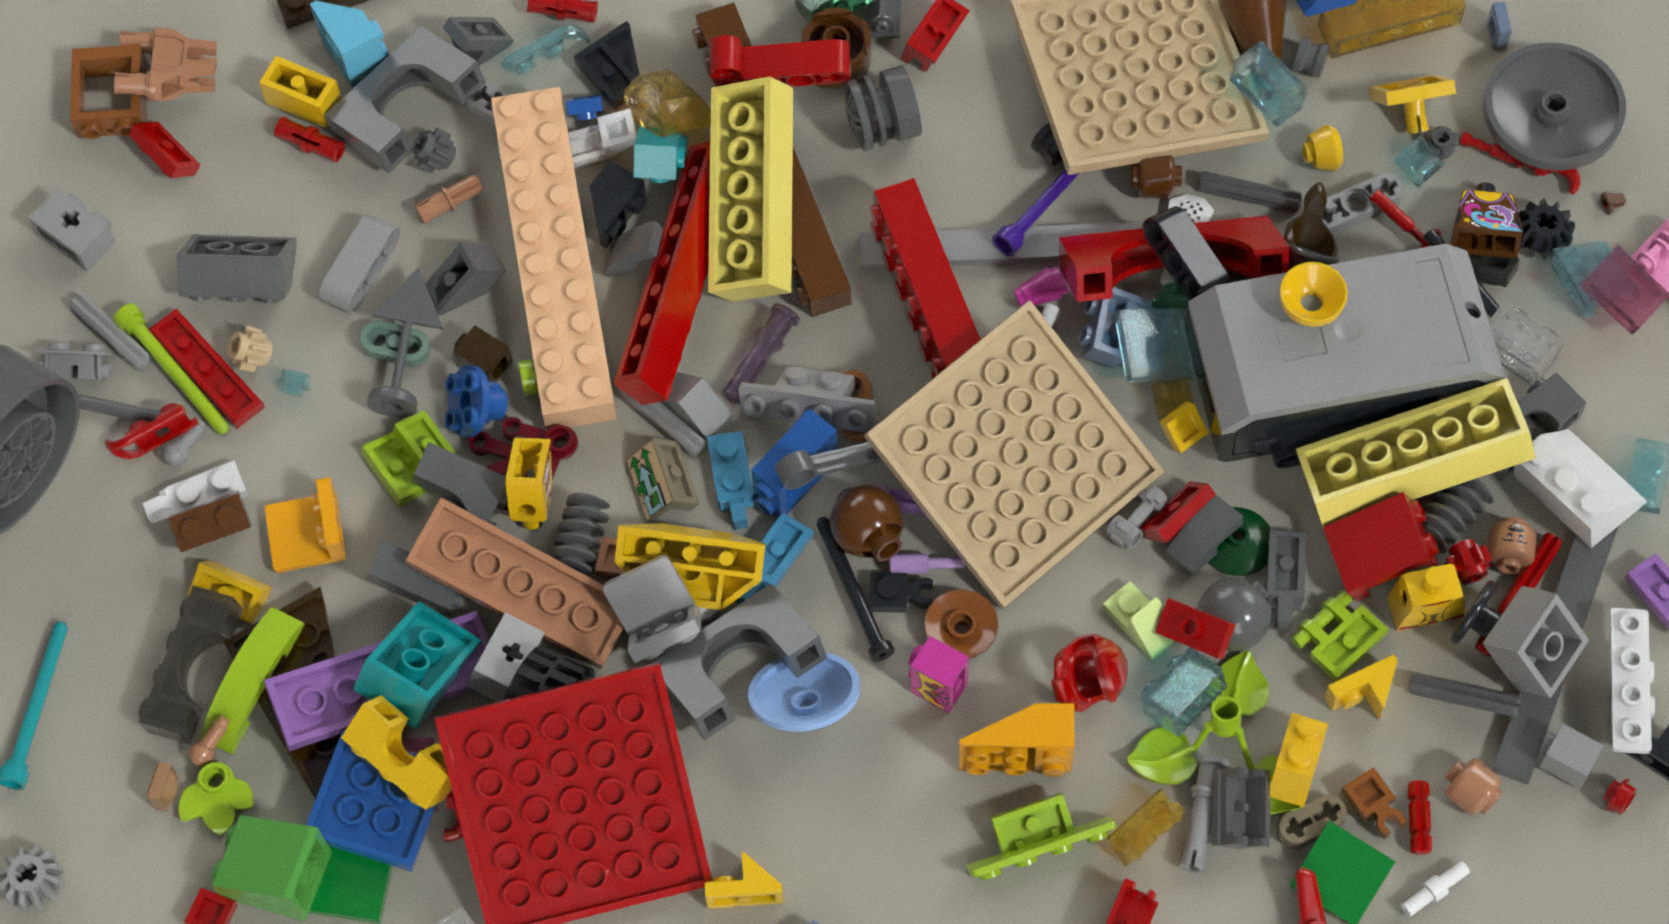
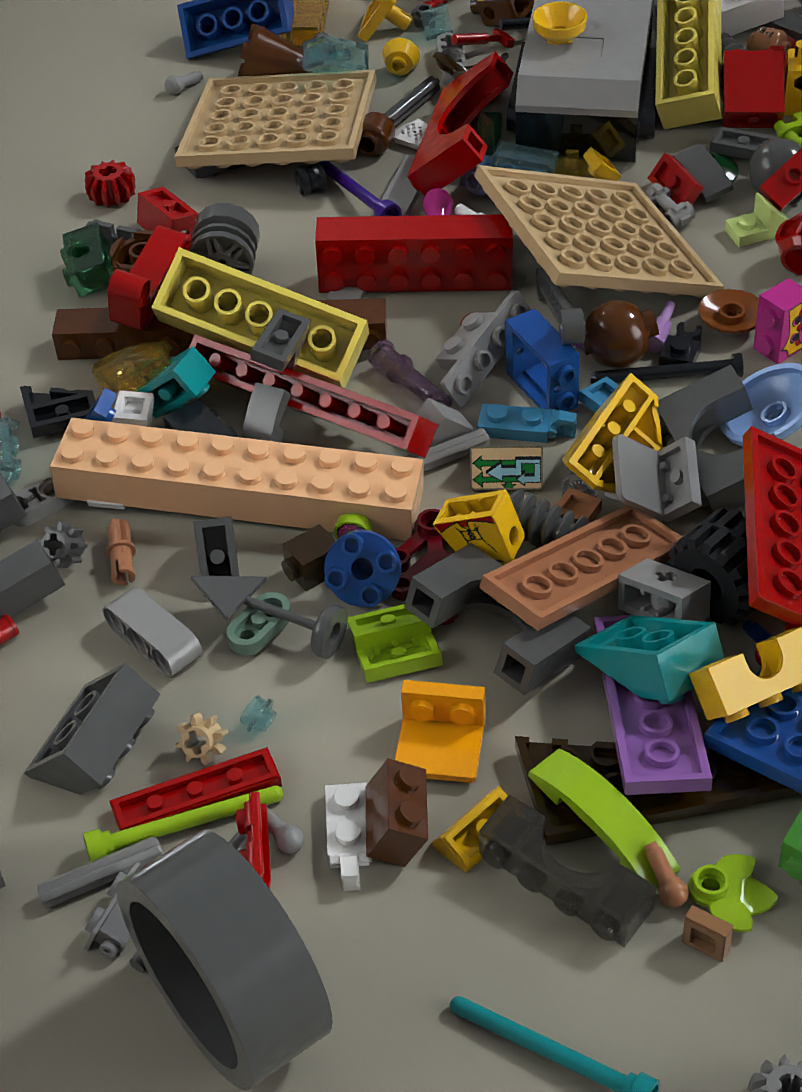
camera: 70 degrees left, 20 degrees down
beam [1143,206,1230,301] -> none
none -> dark grey slope [250,308,311,372]

